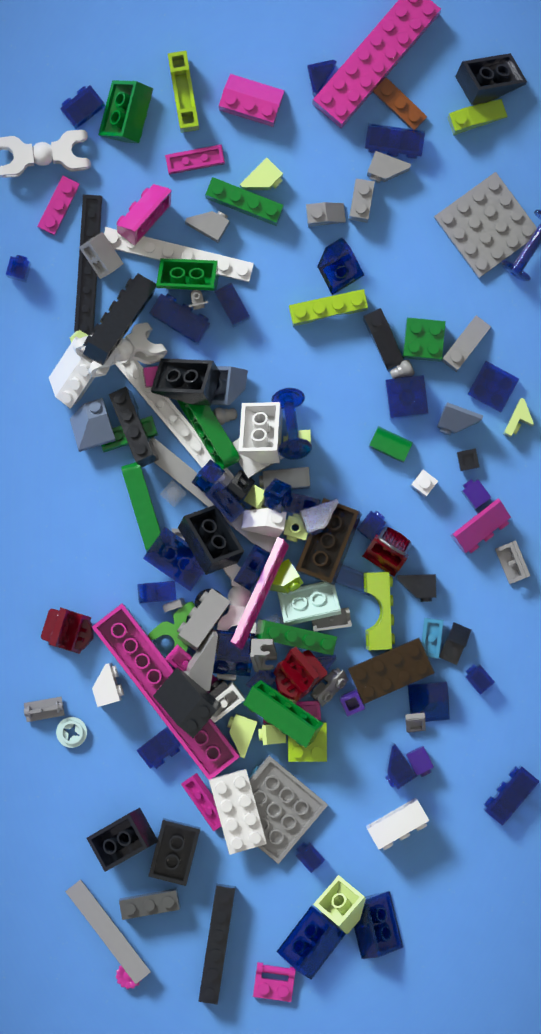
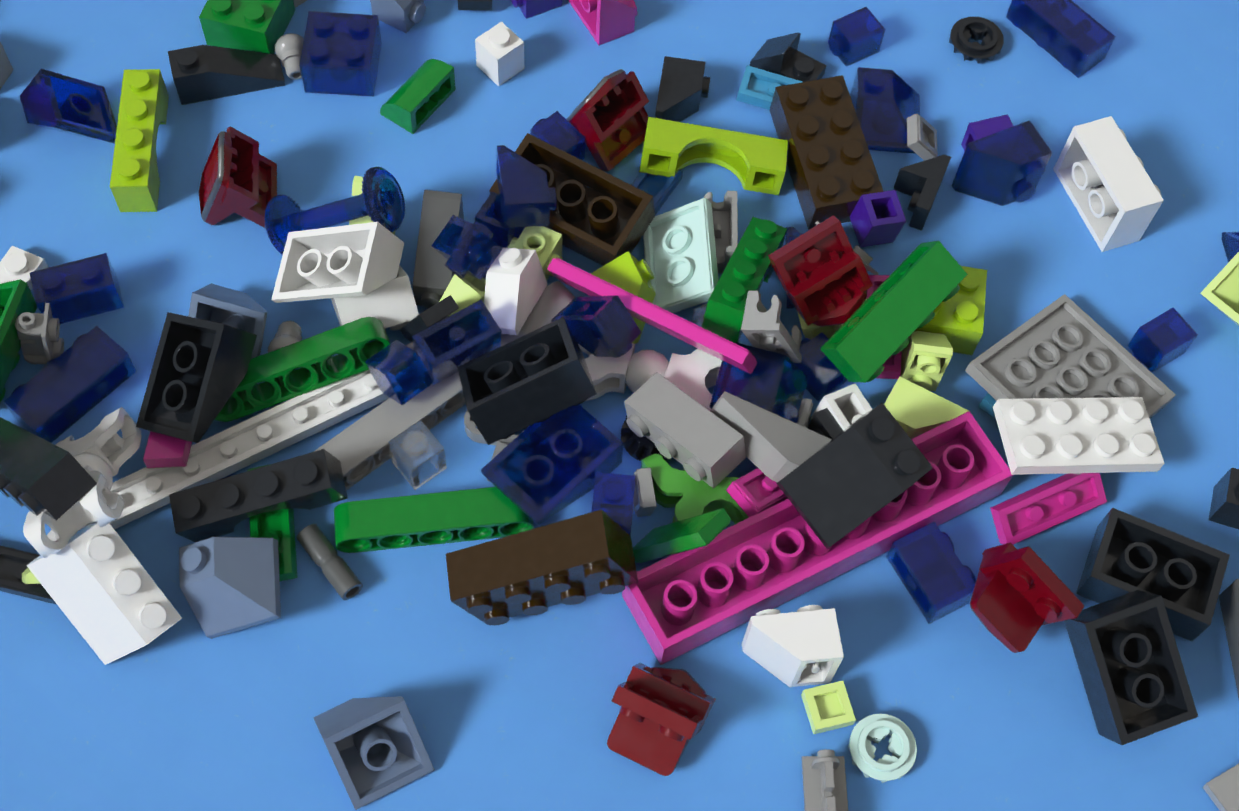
camera: 85 degrees left, 25 degrees down
none -> dark red piece [199,126,277,229]
none -> dark grey piece [297,524,363,600]
none -> sand blue slope [314,696,434,810]
none -> dark brown brick [446,509,638,625]
none -> green tile [633,508,731,563]
none -> yellowish green plate [801,681,856,734]
none -> black slope [894,155,951,231]
none -> black gear [949,17,1004,63]
none -> dark red piece [970,542,1084,653]

